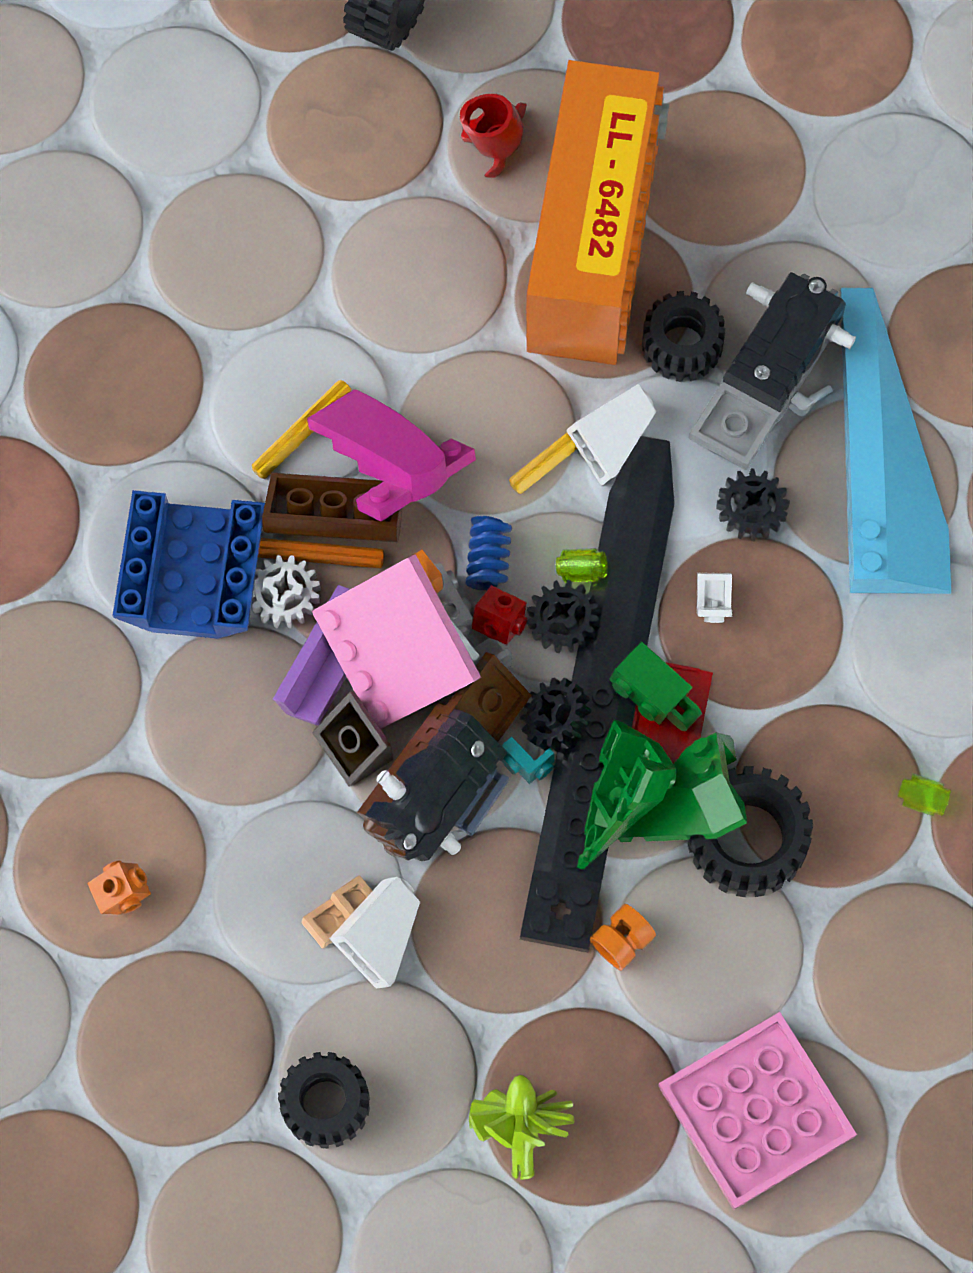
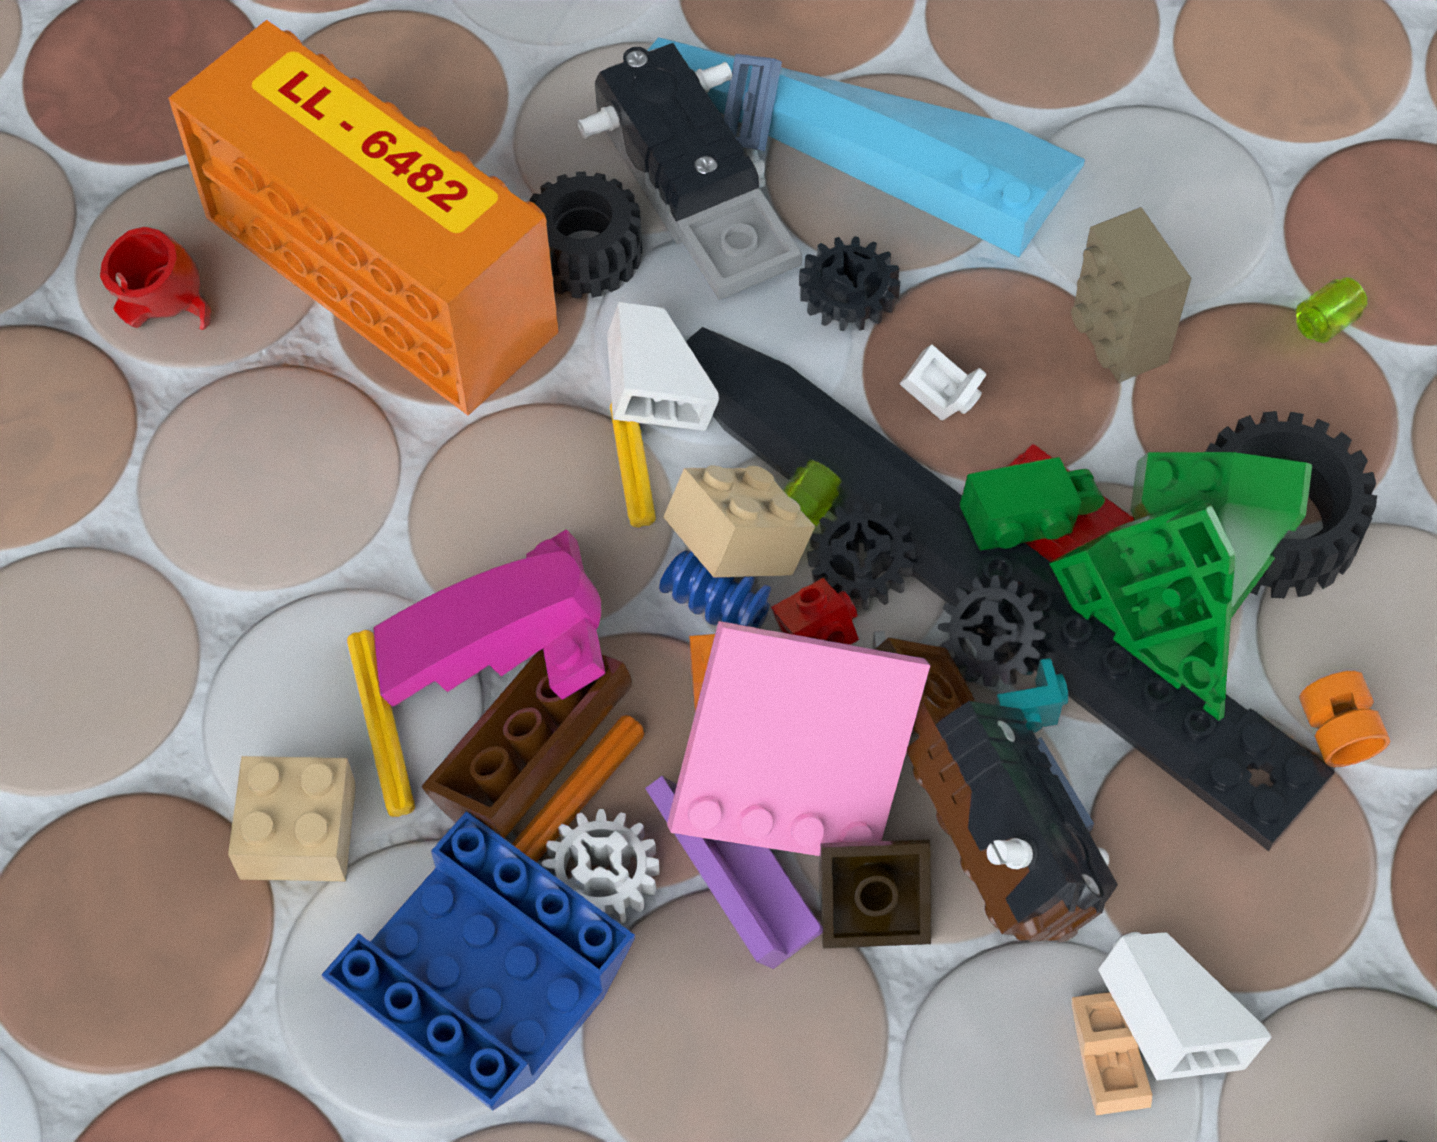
camera: 60 degrees left, 10 degrees down
none -> tan brick [228,756,356,882]
none -> tan brick [663,465,815,577]
none -> sand blue tile [723,54,782,152]
none -> dark tan brick [1071,207,1192,383]

